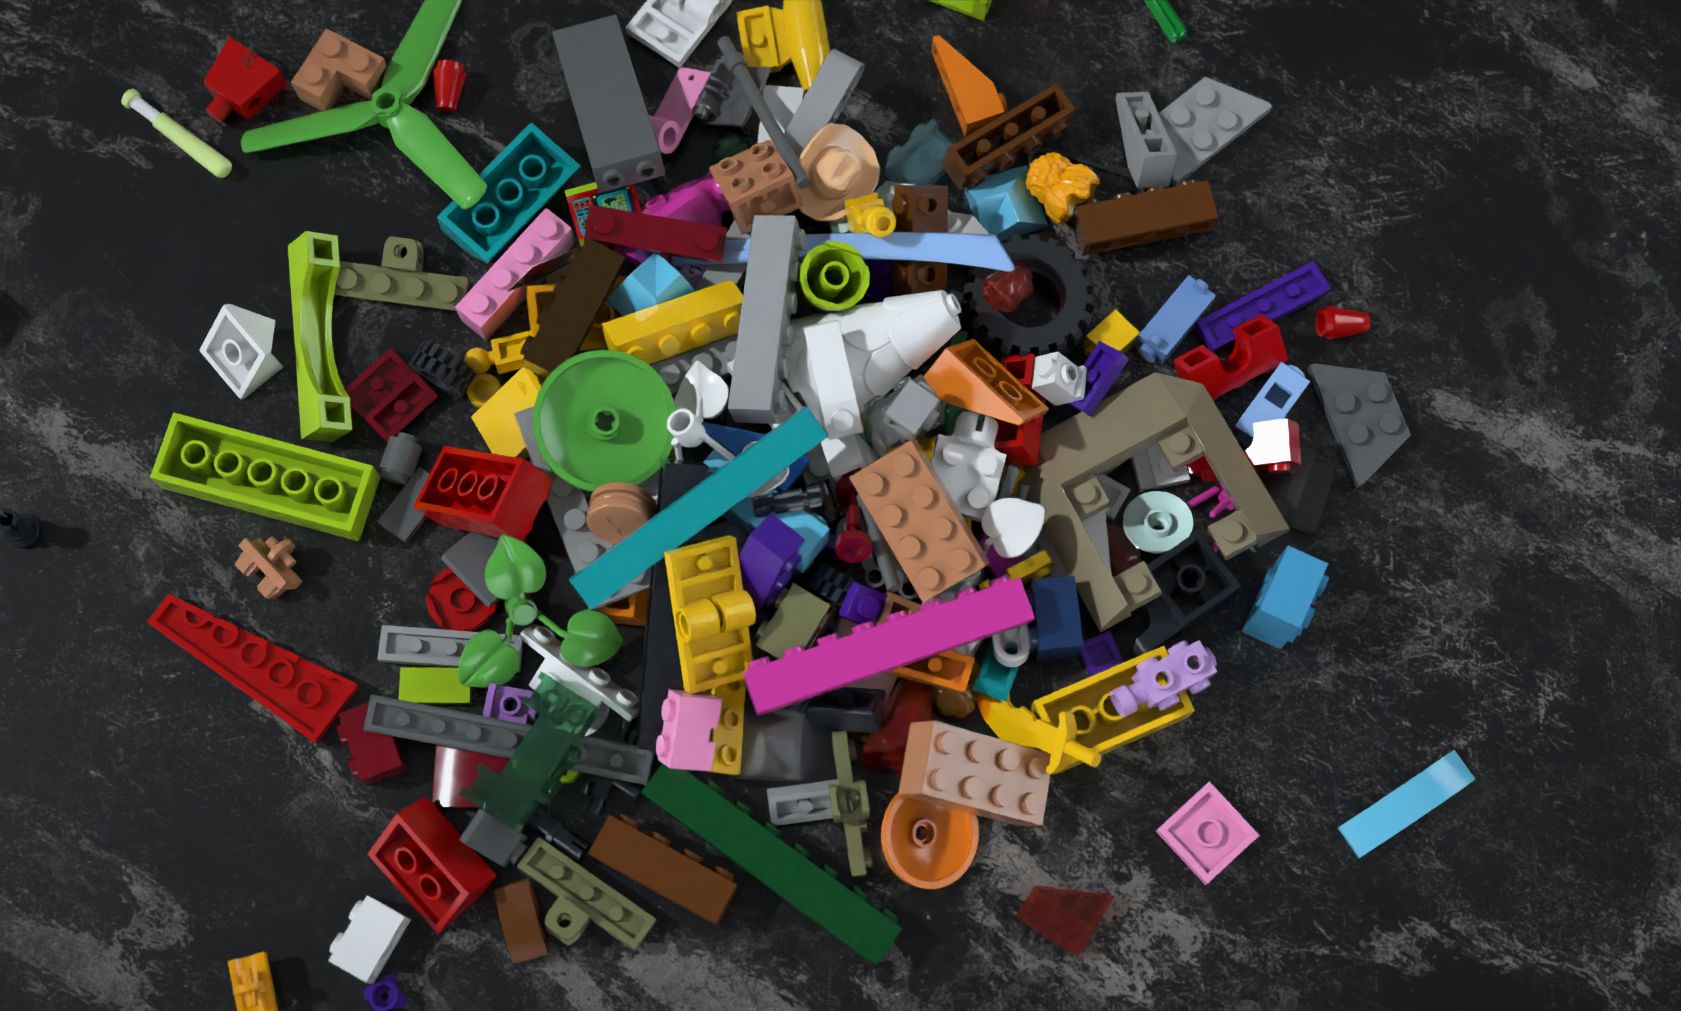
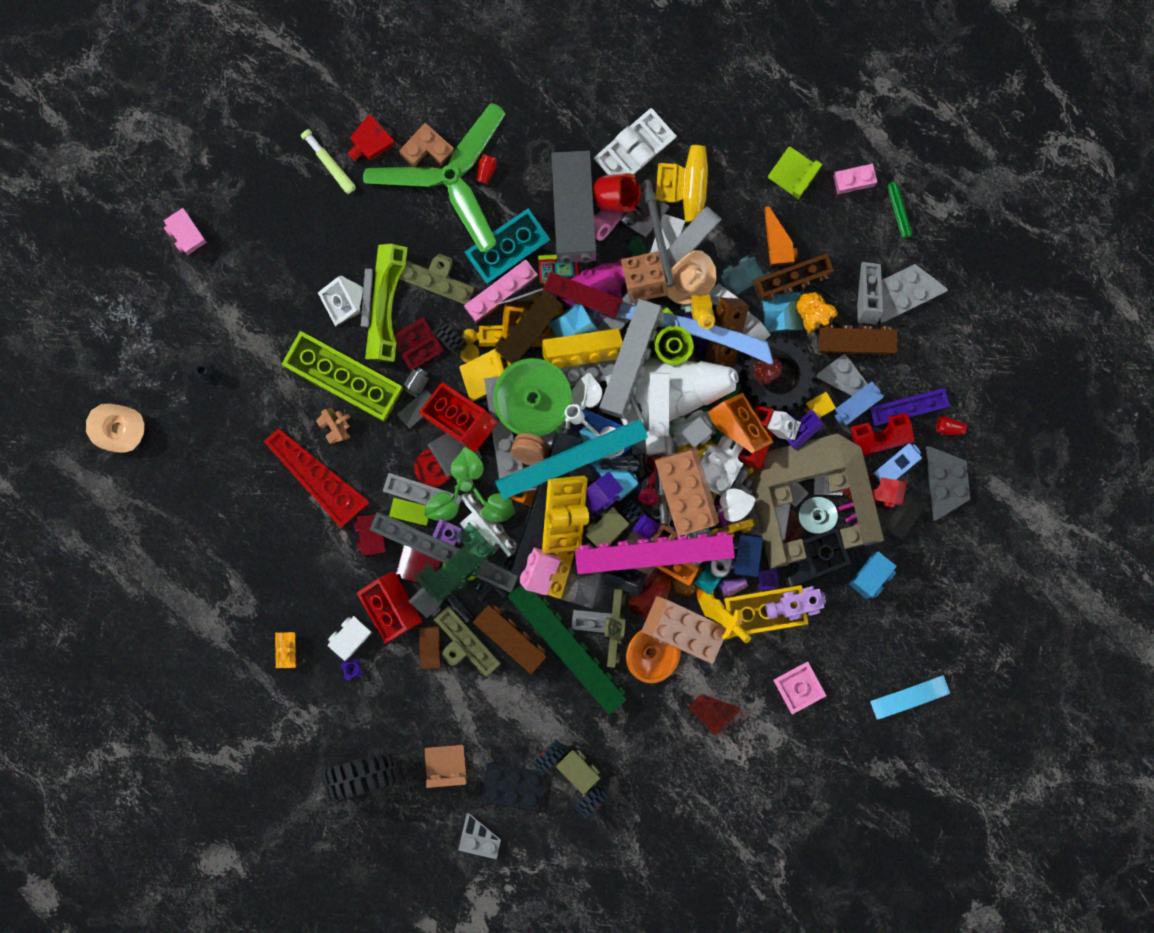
camera: 15 degrees right, 10 degrees up
none -> light grey tile [361,269,374,329]
none -> red cylinder [592,173,641,212]
none -> medium lavender cone [717,576,748,598]
none -> light grey wing [817,354,868,396]

